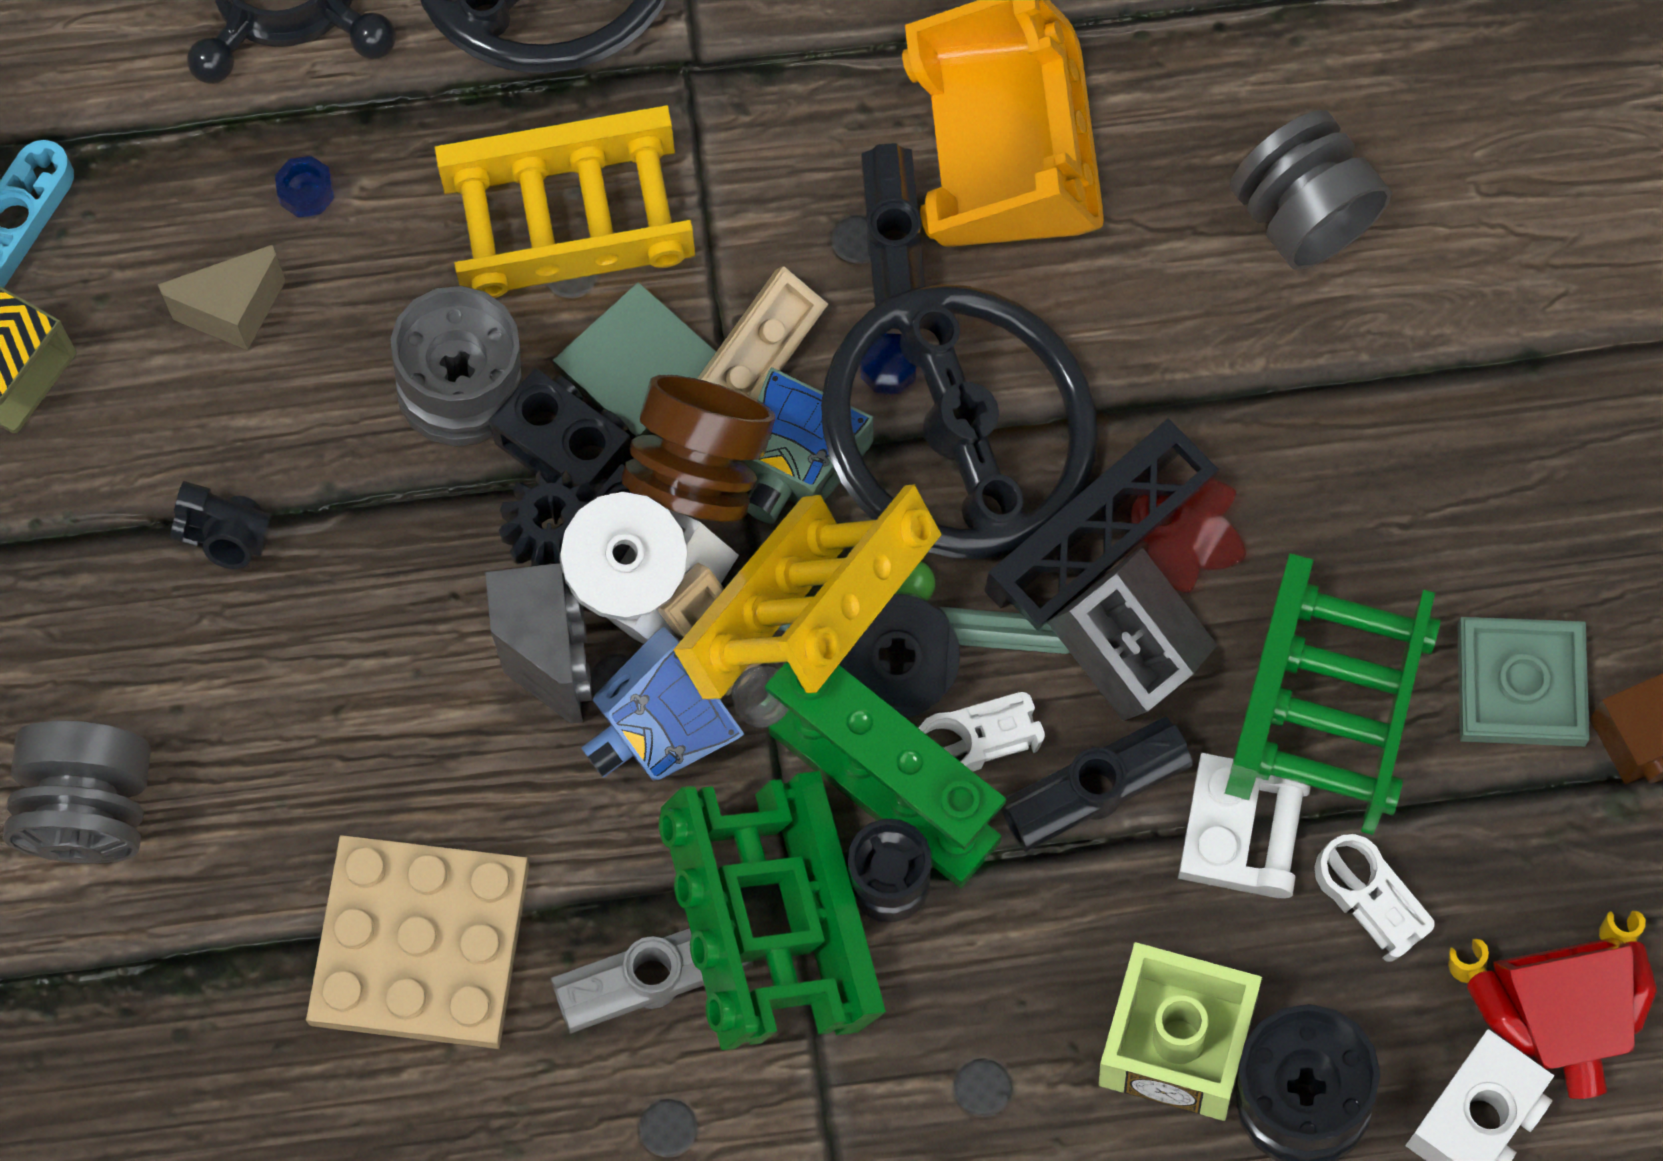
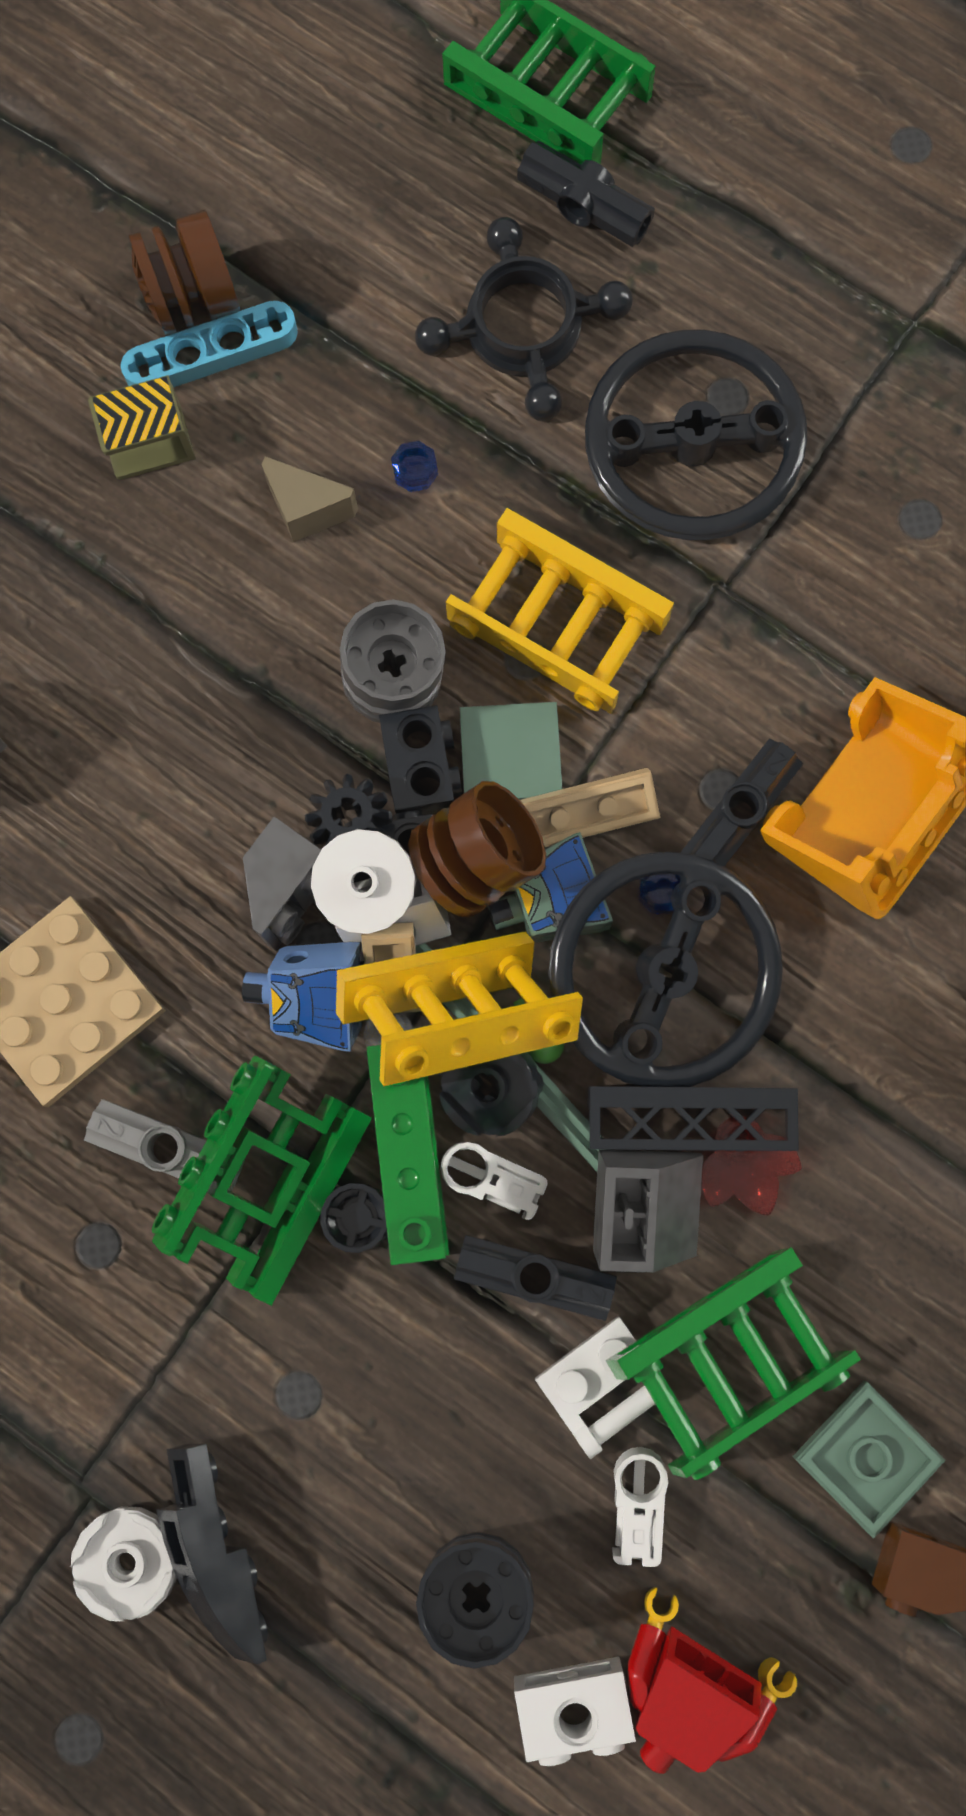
camera: 45 degrees right, 10 degrees up
black plate [170,481,272,569] -> none
yellowish green brick [1099,942,1262,1121] -> none

